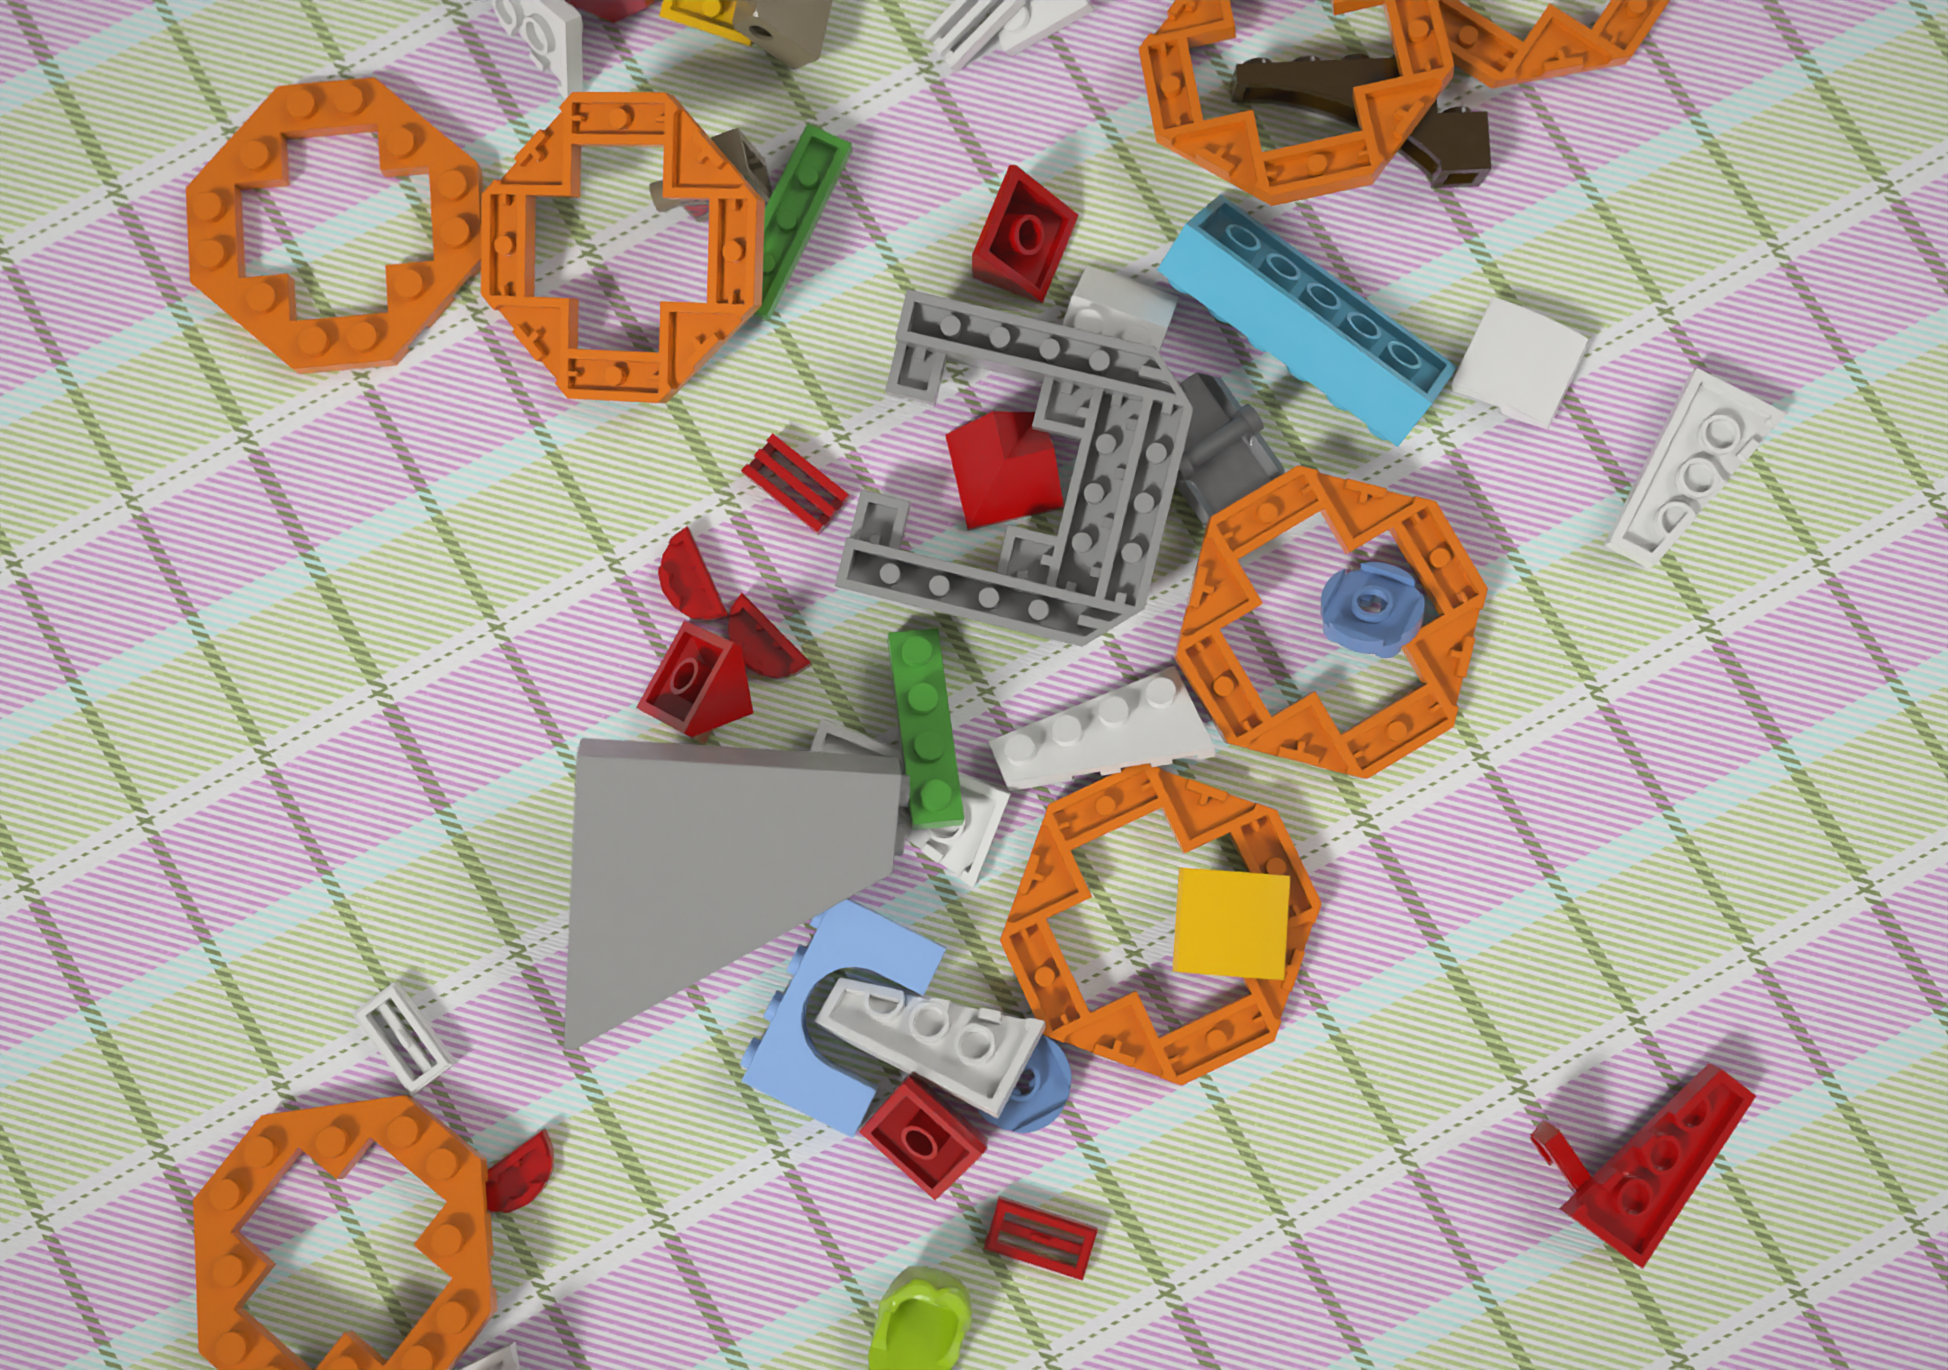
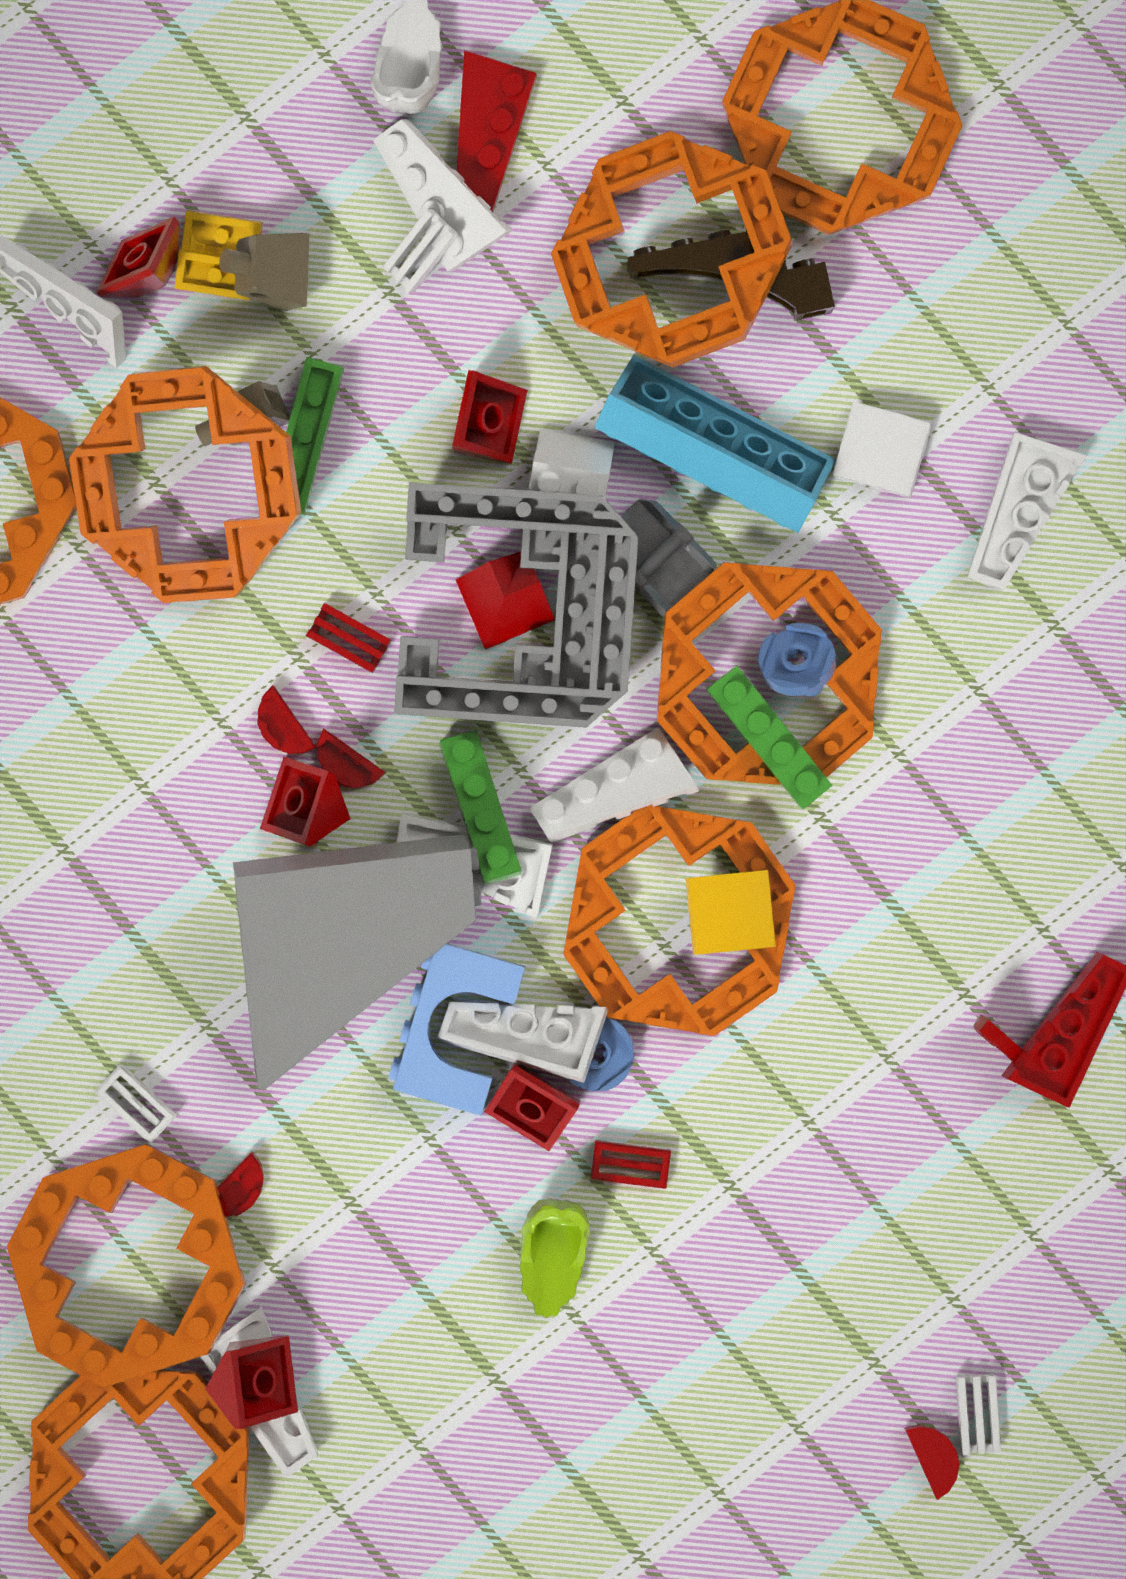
camera: 10 degrees left, 5 degrees up
none -> bright green plate [706,665,833,810]

